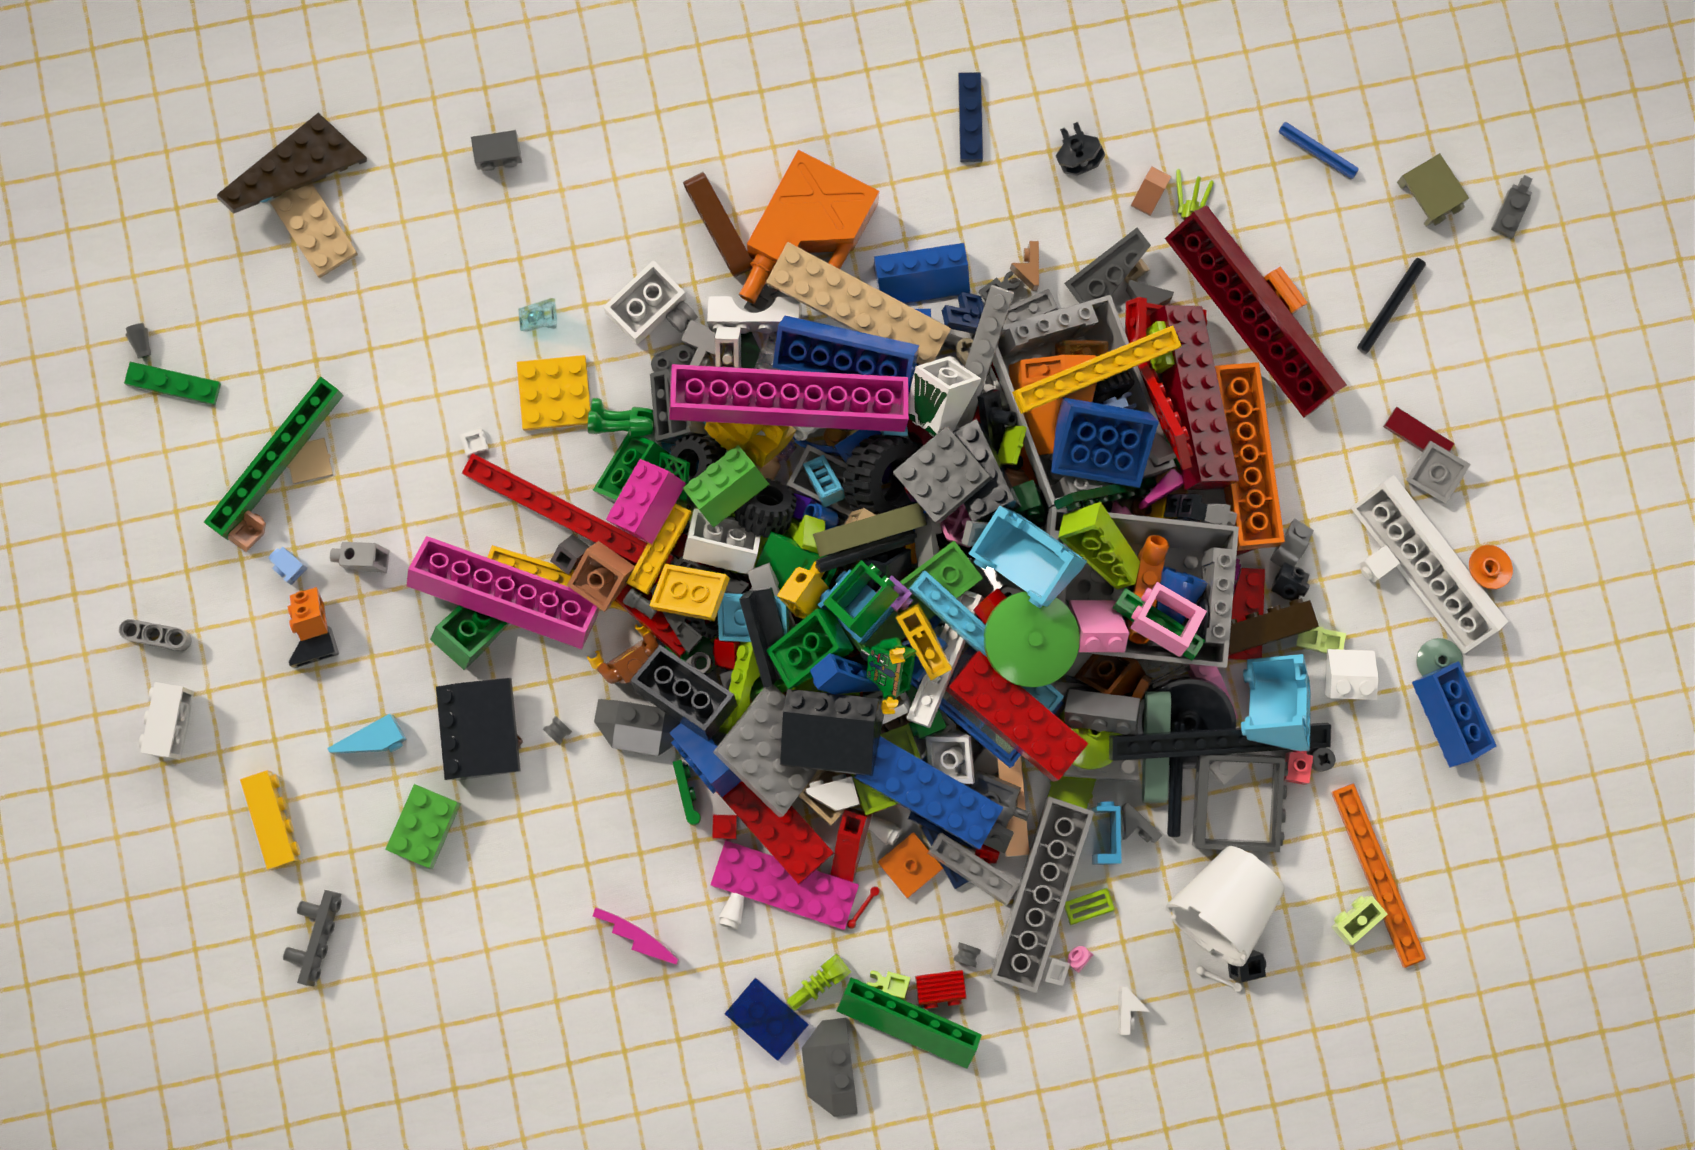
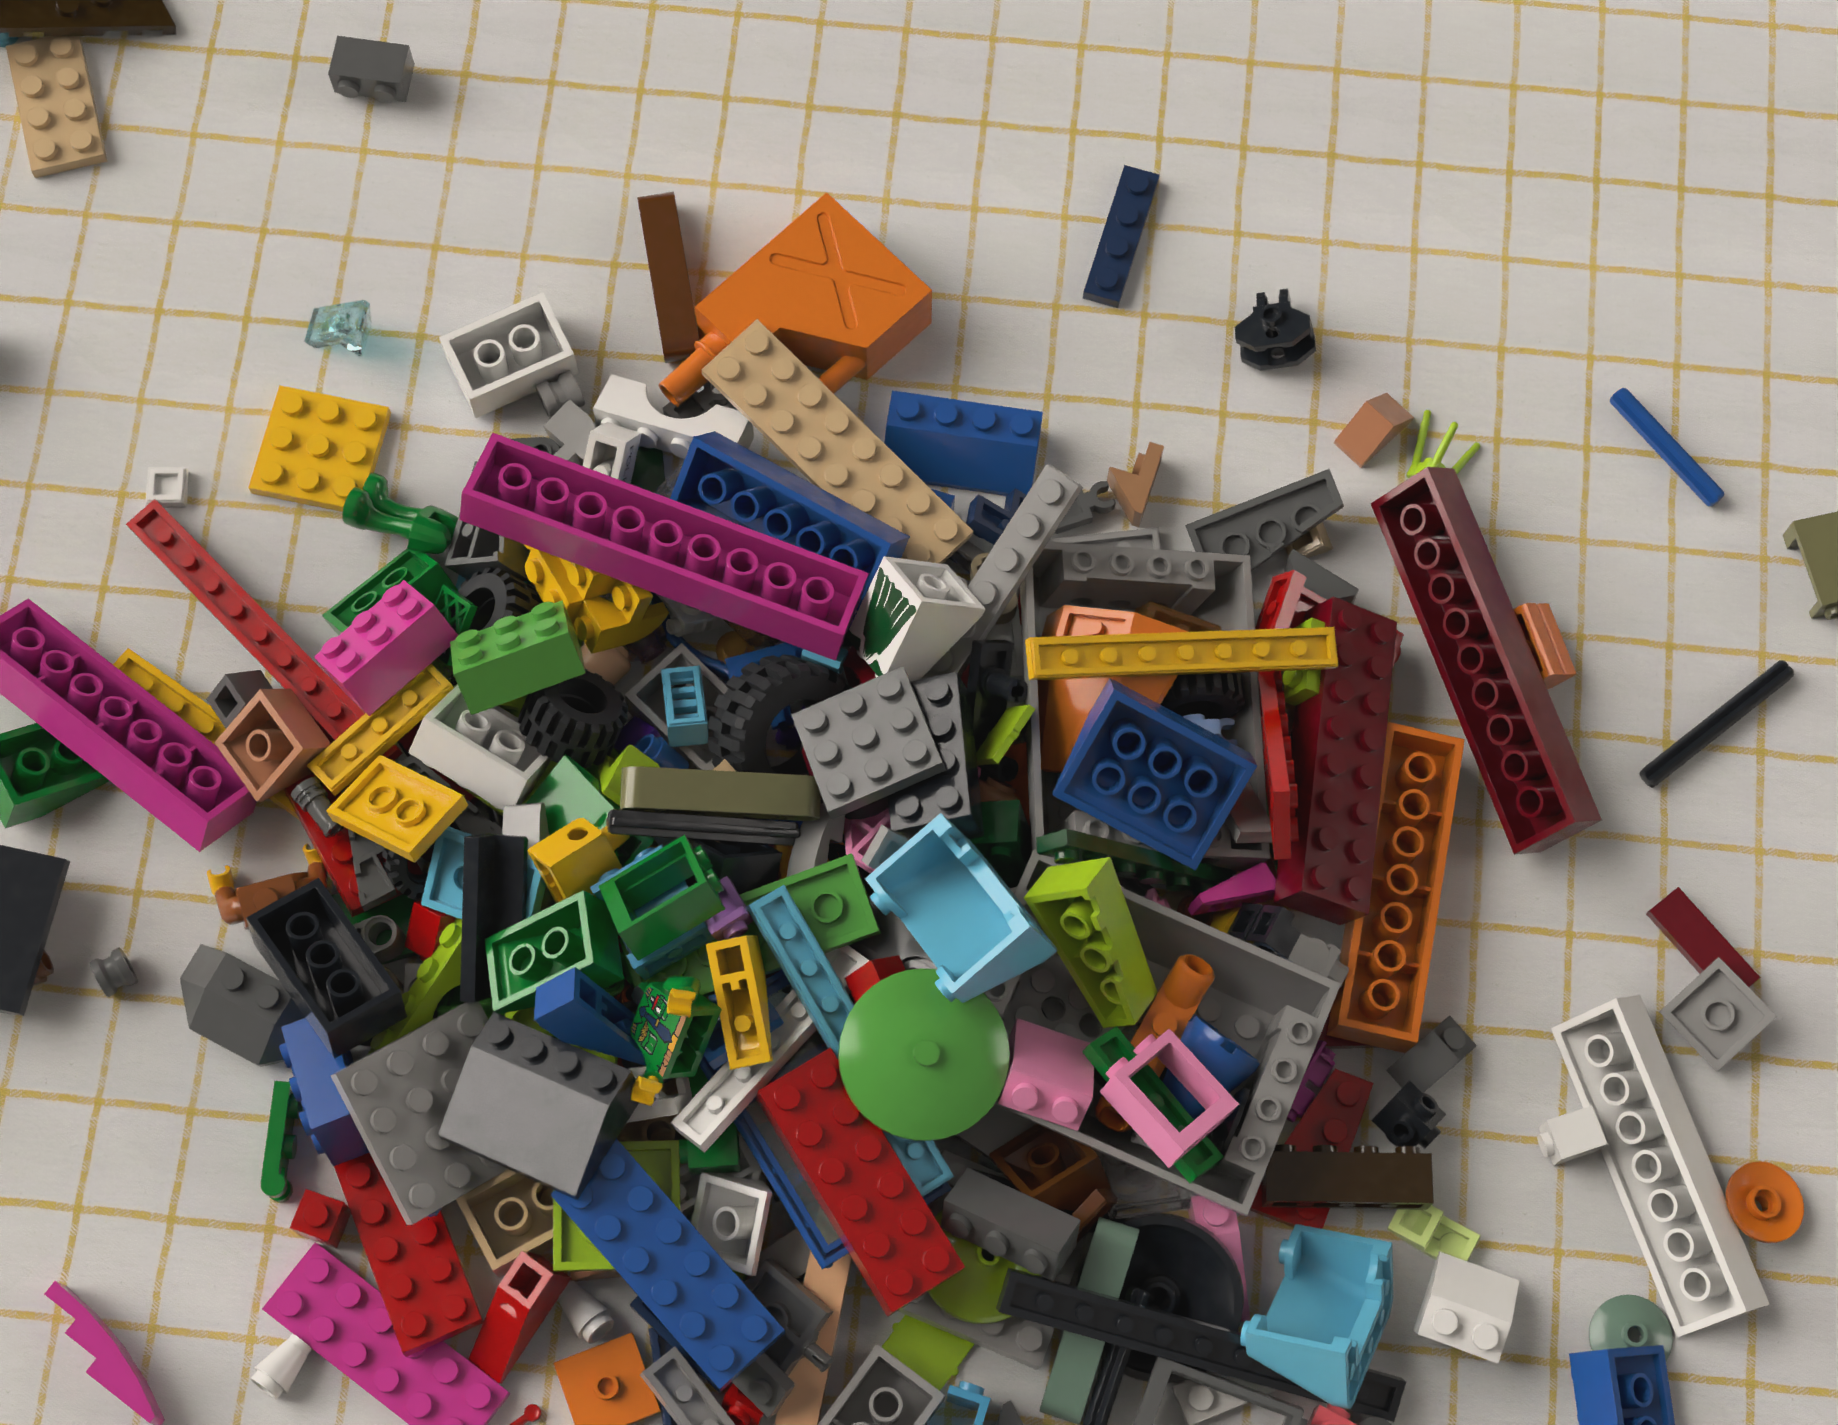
camera: 25 degrees right, 10 degrees down
white slope [806,774,859,811] -> none

